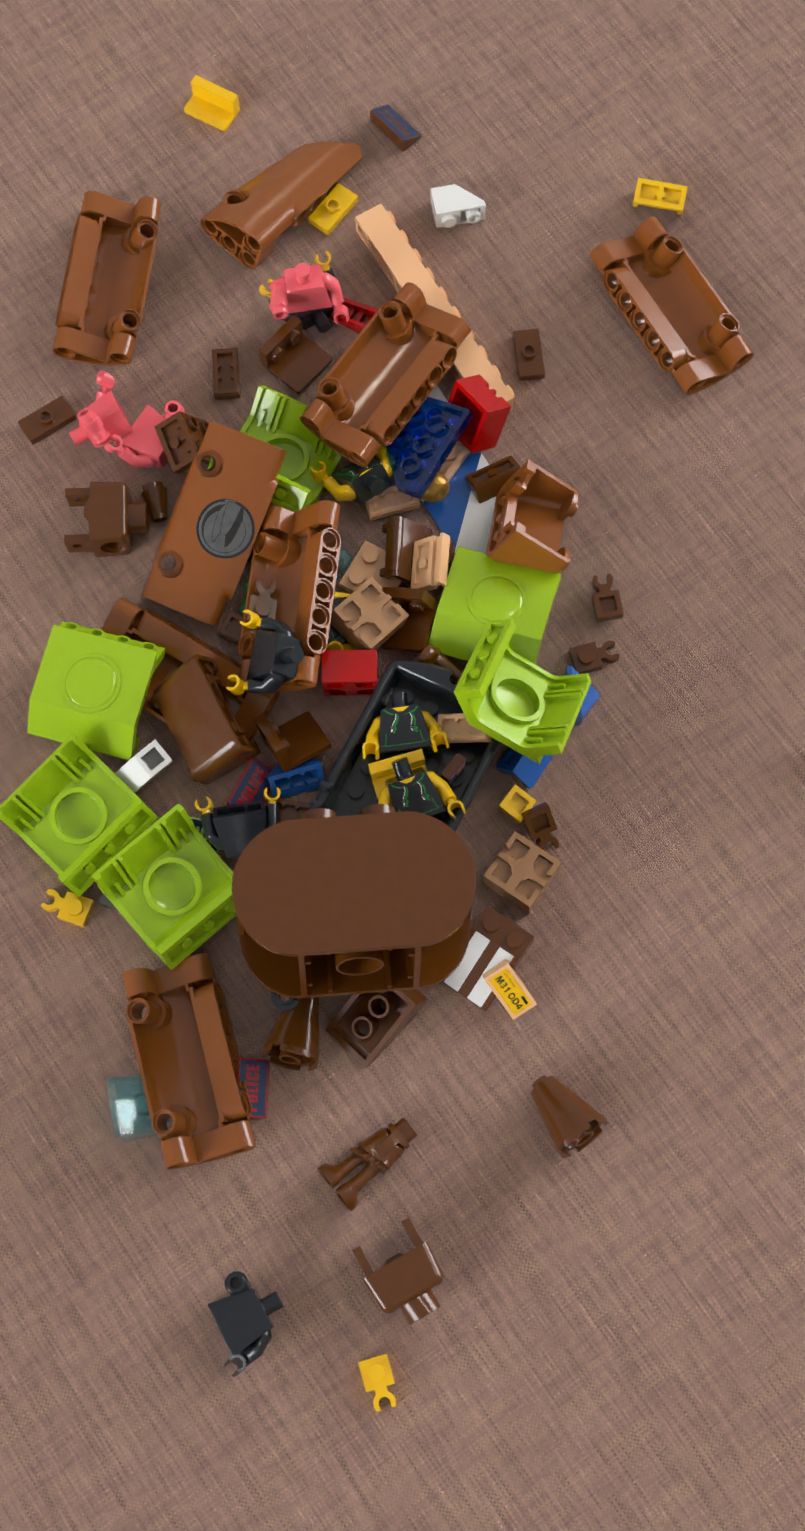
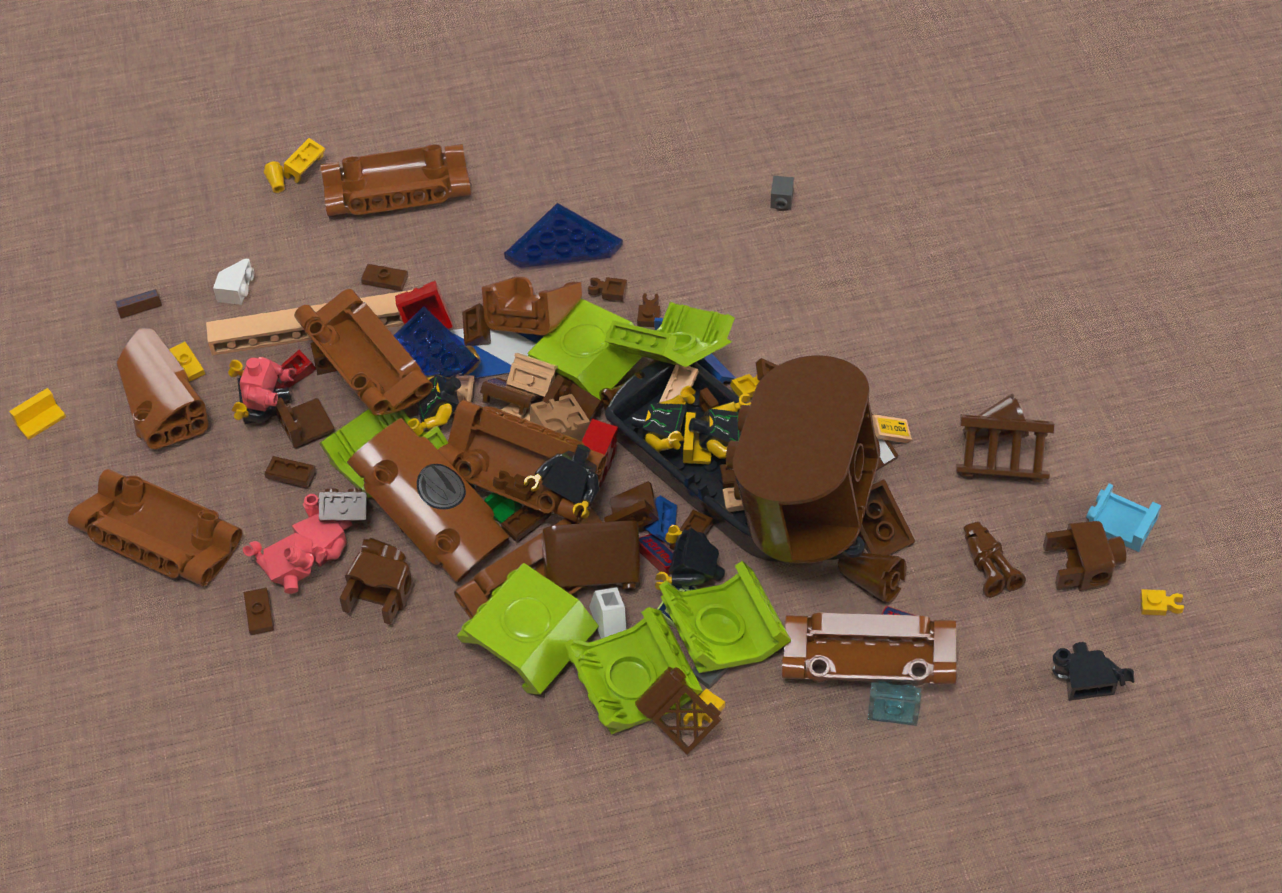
camera: 70 degrees left, 20 degrees down
none -> yellow cone [263,161,285,193]
none -> clear blue plate [504,203,623,268]
none -> reddish brown piece [635,667,722,755]
none -> reddish brown fence [956,414,1055,482]
none -> medium azure panel [1086,484,1161,552]

